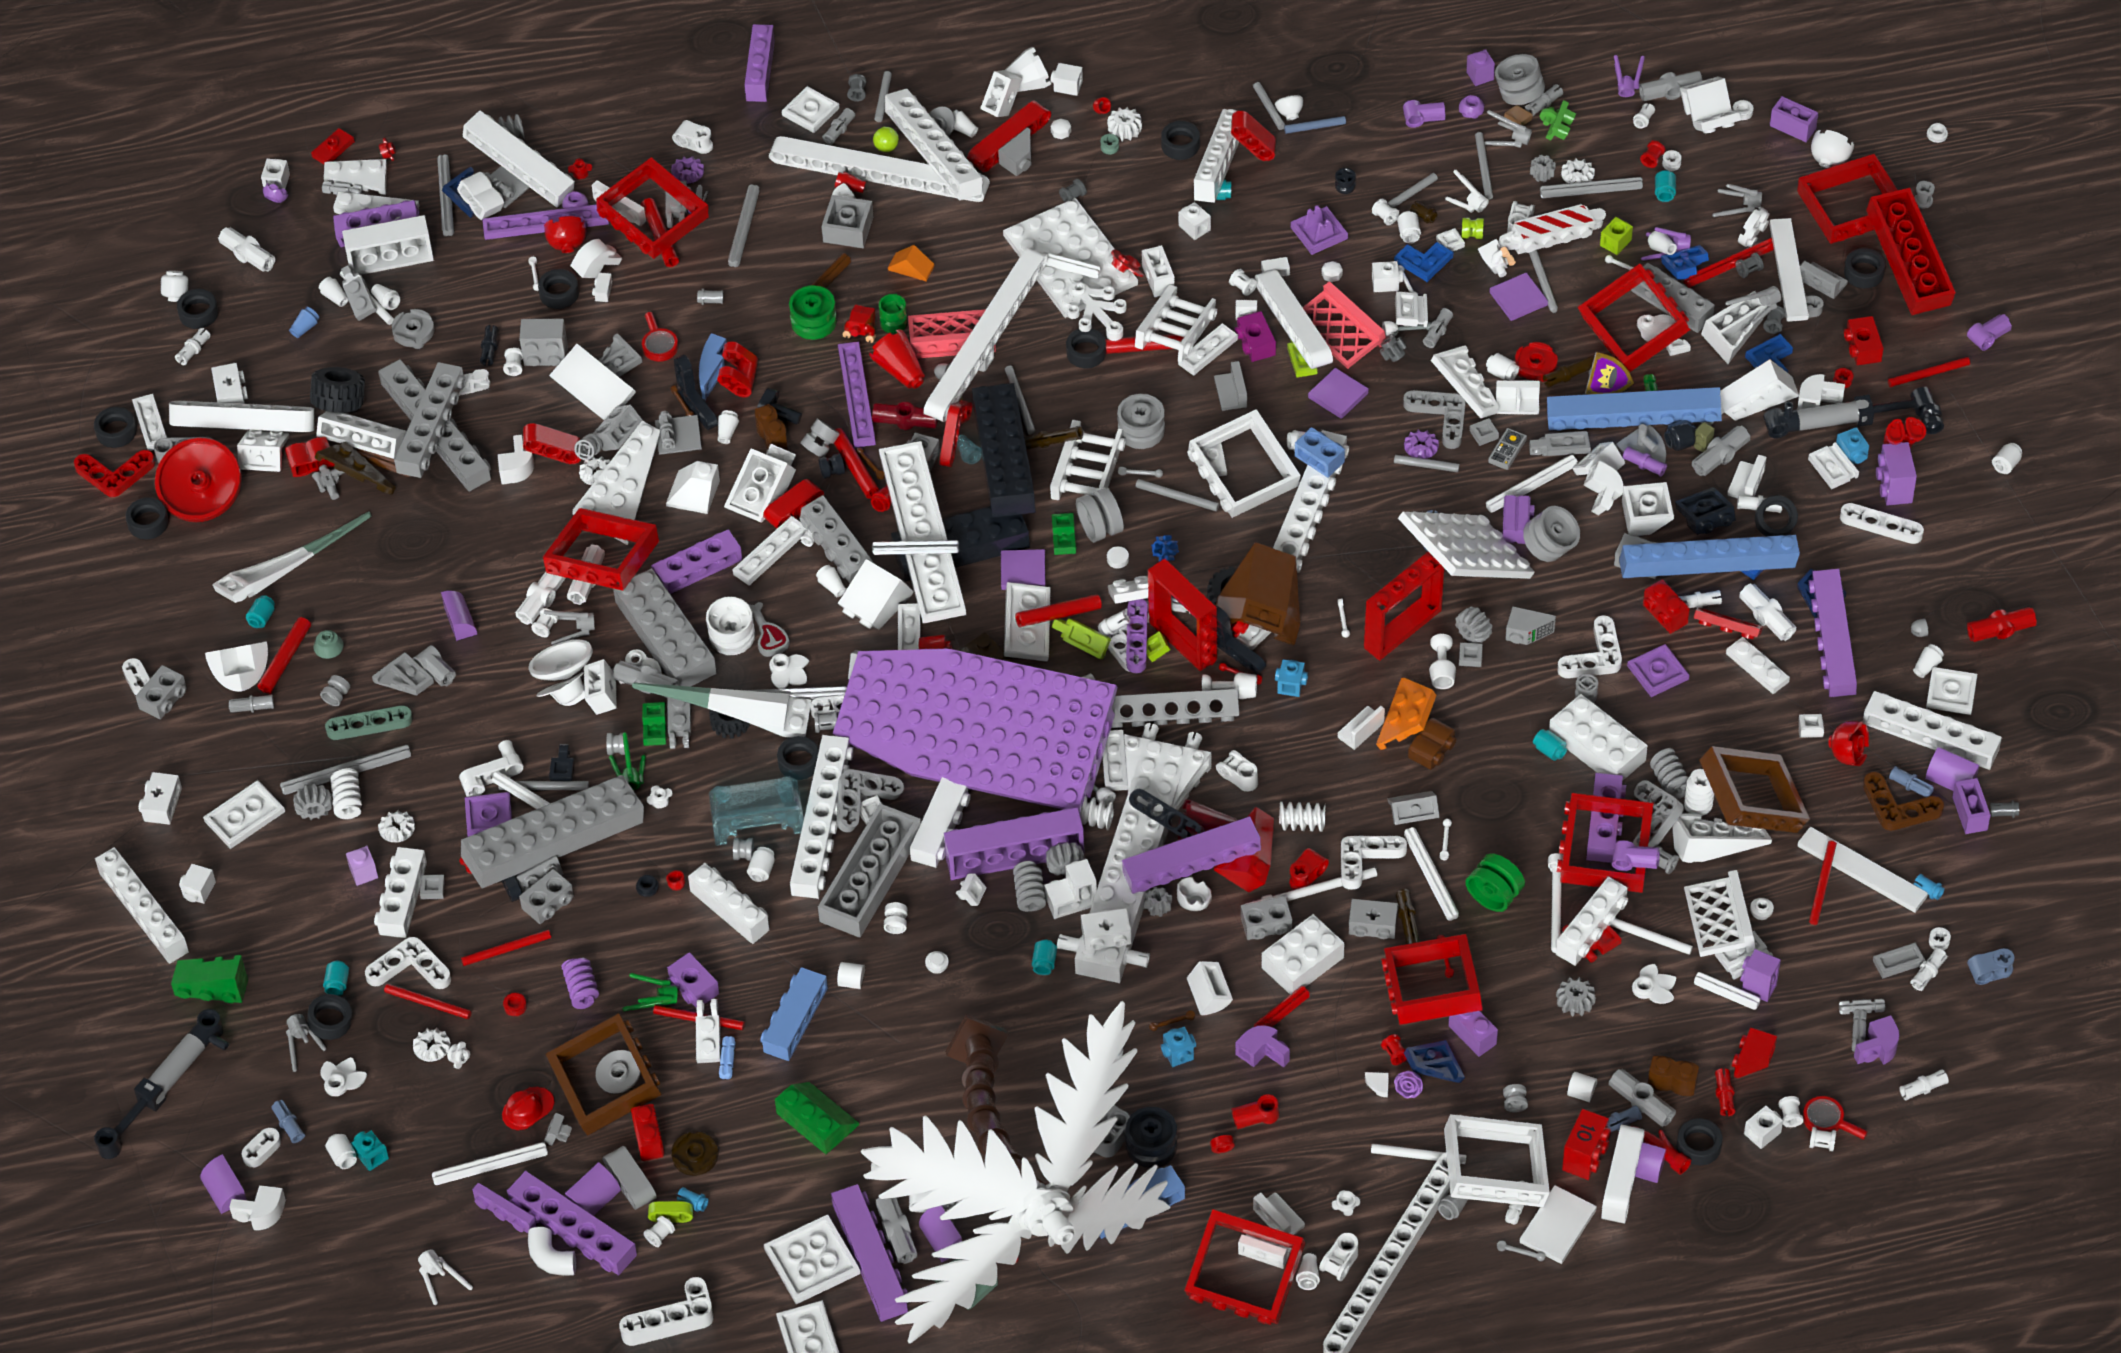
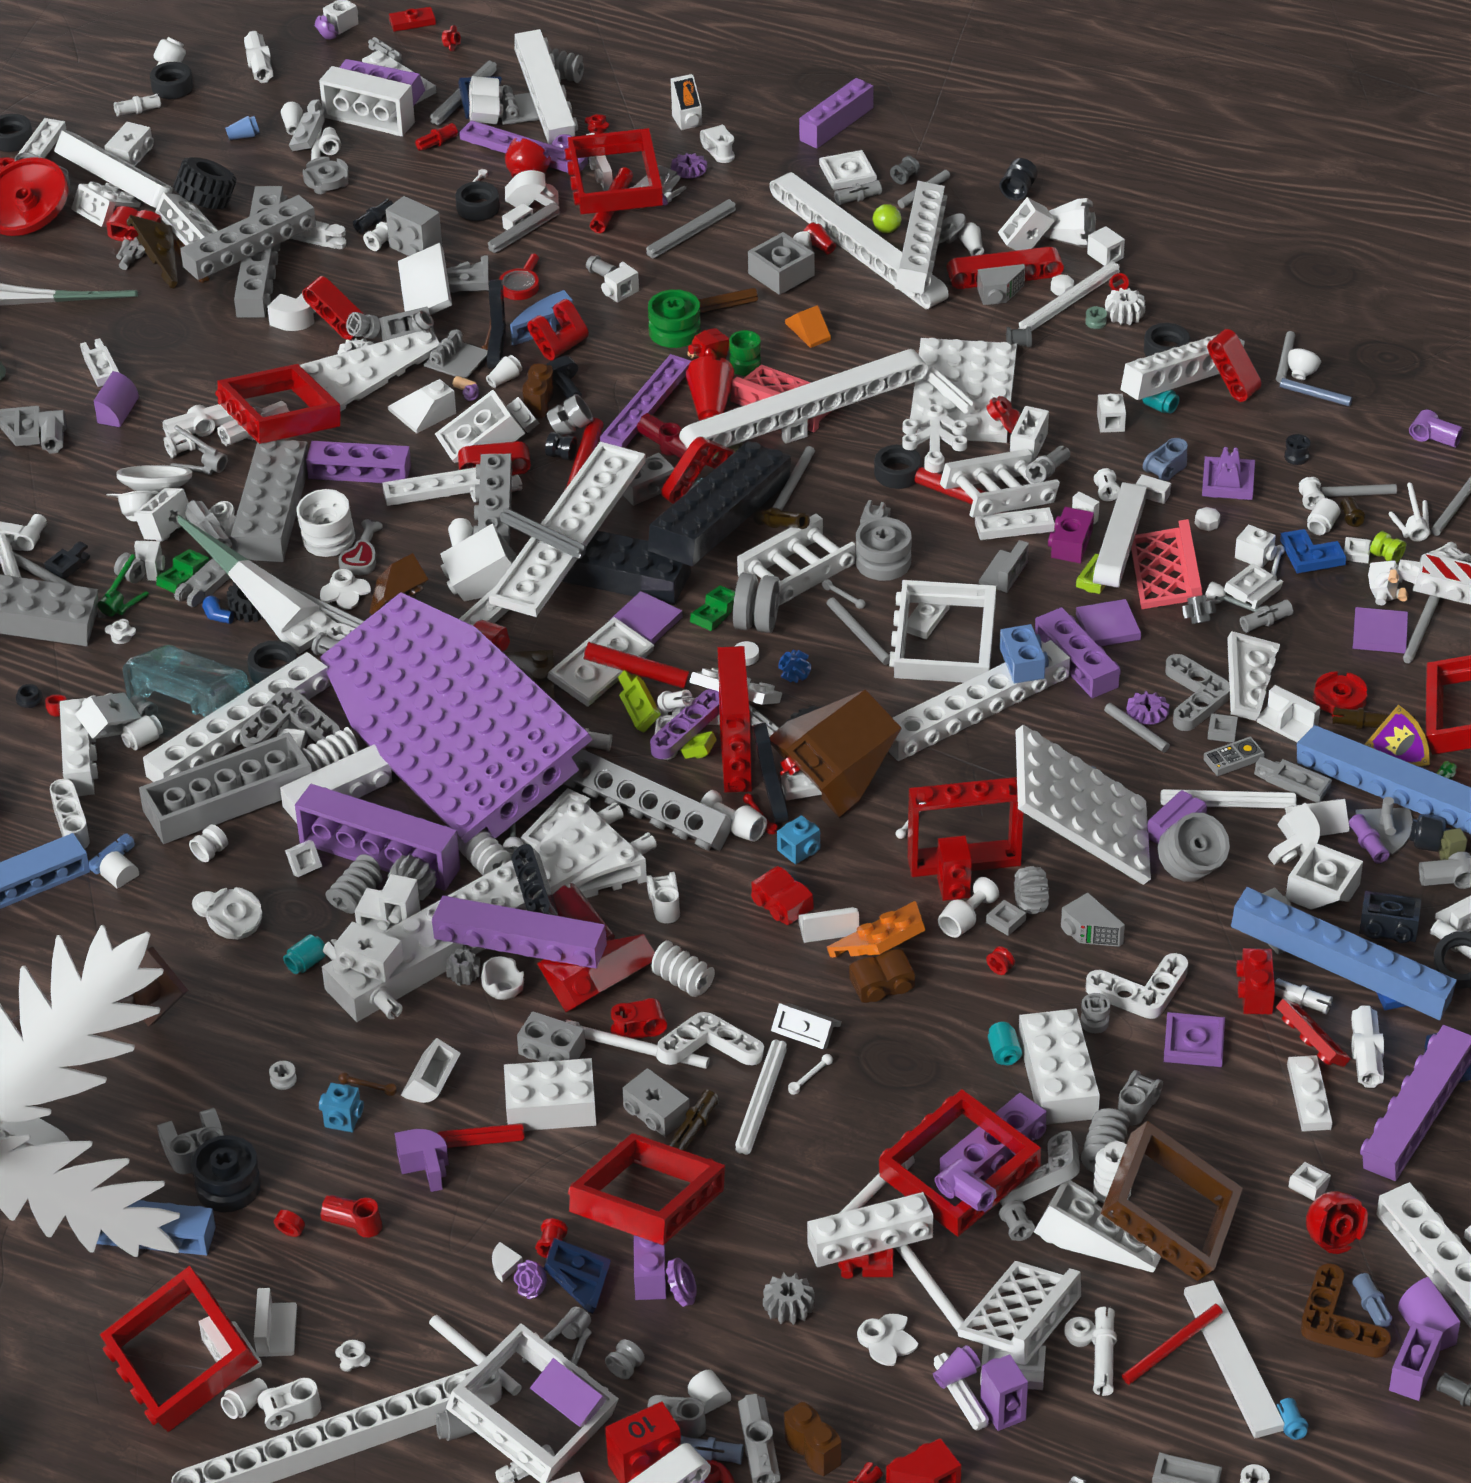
camera: 35 degrees right, 10 degrees down
white wing [324,159,387,195] -> none
green wheel [1465,854,1525,912] -> none
white brick [1486,353,1519,381] -> none
none -> white beam [50,779,90,849]
none -> white brick [76,692,141,739]
none -> white hinge [80,338,119,387]
none -> medium blue axle [88,833,135,874]
none -> white bracket [134,541,165,581]
none -> blue arm [202,596,234,624]
none -> white tile [206,887,262,940]
none -> white piece [301,727,358,772]
none -> reddish brown slope [369,553,429,615]
none -> light grey plate [412,310,434,333]
none -> red axle [415,123,458,151]
none -> arm [453,376,479,401]
none -> light grey axle [488,203,560,253]
none -> light grey plant [522,1306,591,1365]
none -> medium lavender brick [530,1358,607,1427]
none -> white brick [601,262,639,303]
none -> light grey piece [647,1395,706,1438]
none -> medium lavender gear [666,1258,697,1307]
none -> slope [671,74,702,130]
none -> red brick [751,866,814,925]
none -> light grey tile [860,500,891,525]
none -> medium lavender cone [933,1345,981,1389]
none -> red brick [937,835,971,901]
none -> red bush [986,946,1015,975]
none -> black wheel [999,158,1038,201]
none -> white axle [1018,261,1120,331]
none -> light grey pin [1025,446,1070,483]
none -> medium lavender brick [1035,607,1121,698]
none -> white pin [1092,1307,1117,1396]
none -> light grey piece [1118,1070,1163,1126]
none -> sand blue piece [1143,438,1188,482]

